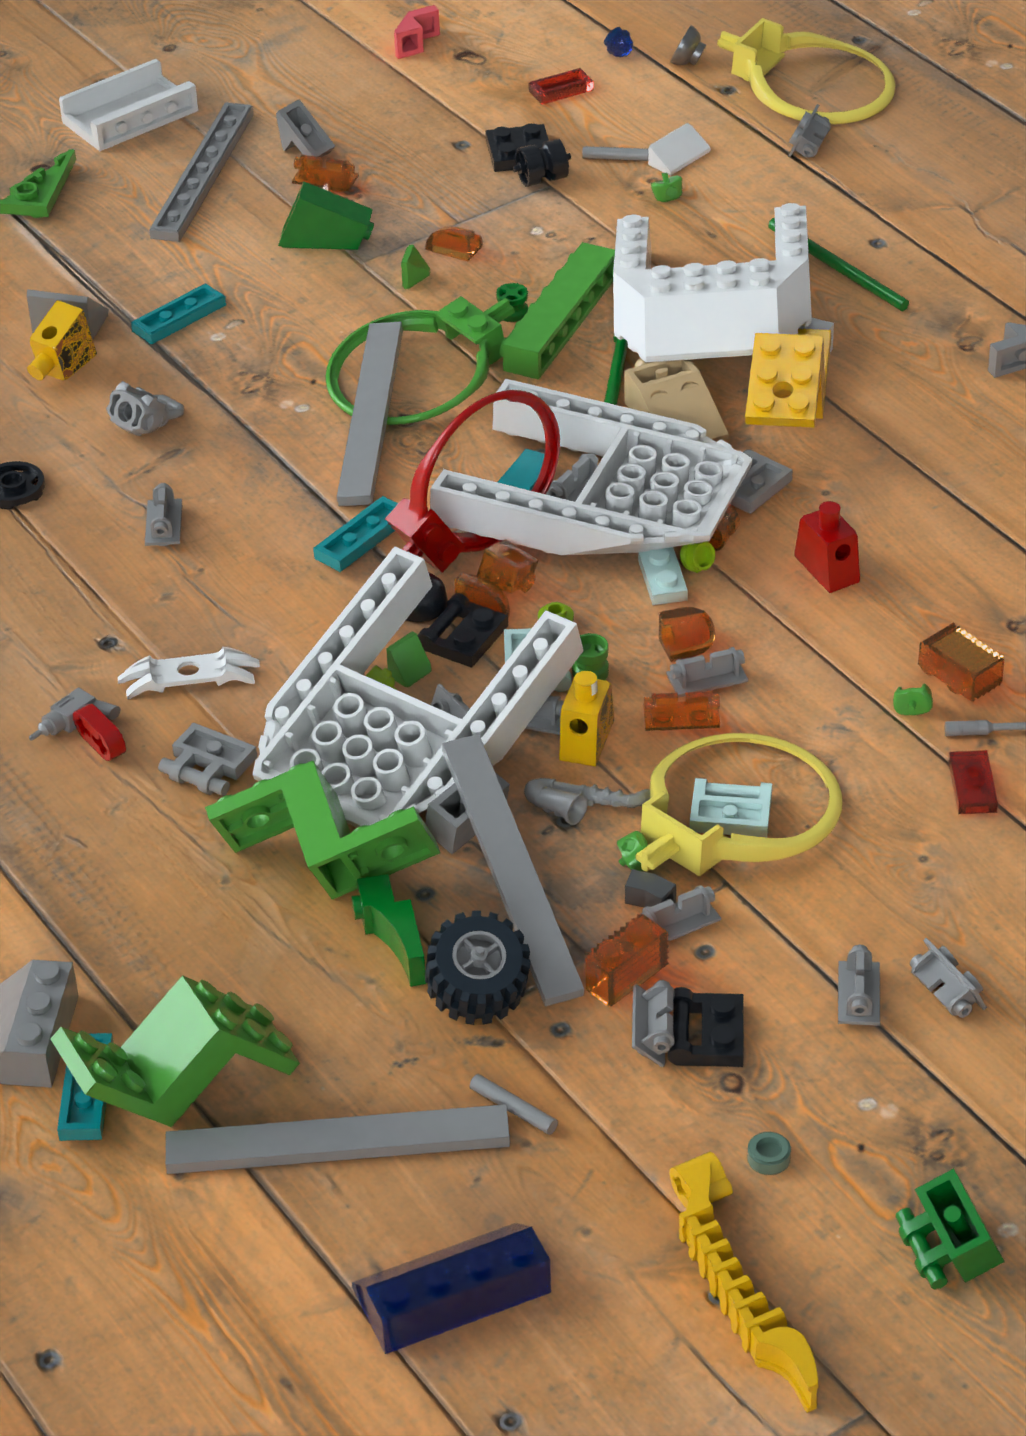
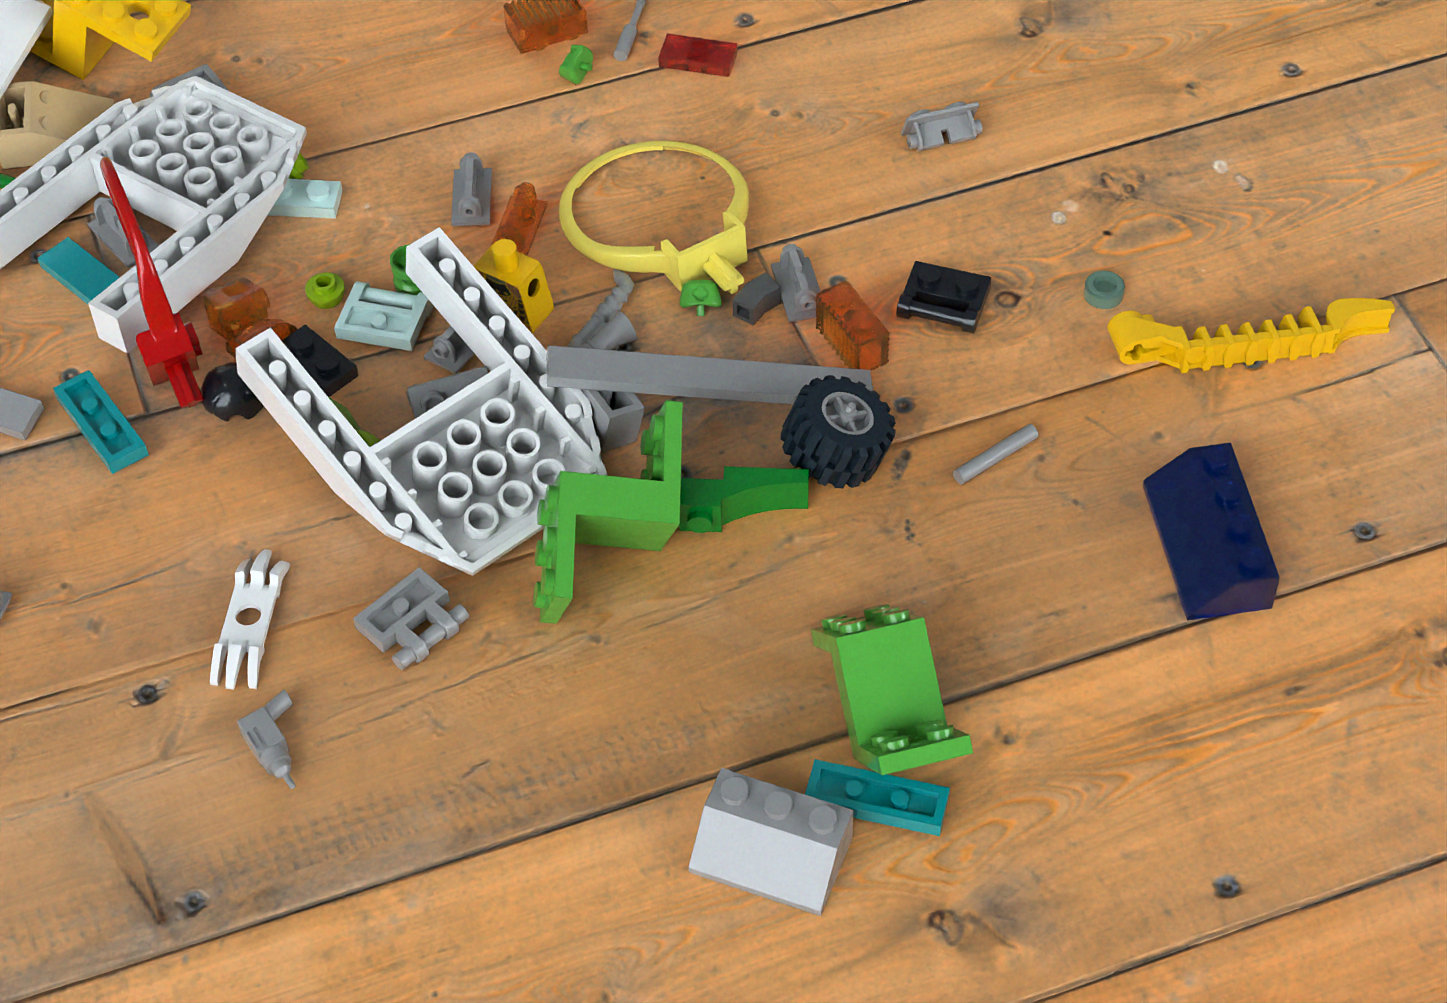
camera: 75 degrees left, 10 degrees up
red beam [73,704,126,761] -> none
light grey tile [166,1104,510,1174] -> none
light grey hinge [632,980,675,1067] -> none
clear orange brick [659,607,716,662] -> none
light aqua plate [689,778,773,838] -> none
red torso [794,501,860,593] -> none
light grey hinge [838,945,880,1026] -> none
green brick [895,1168,1005,1290] -> none

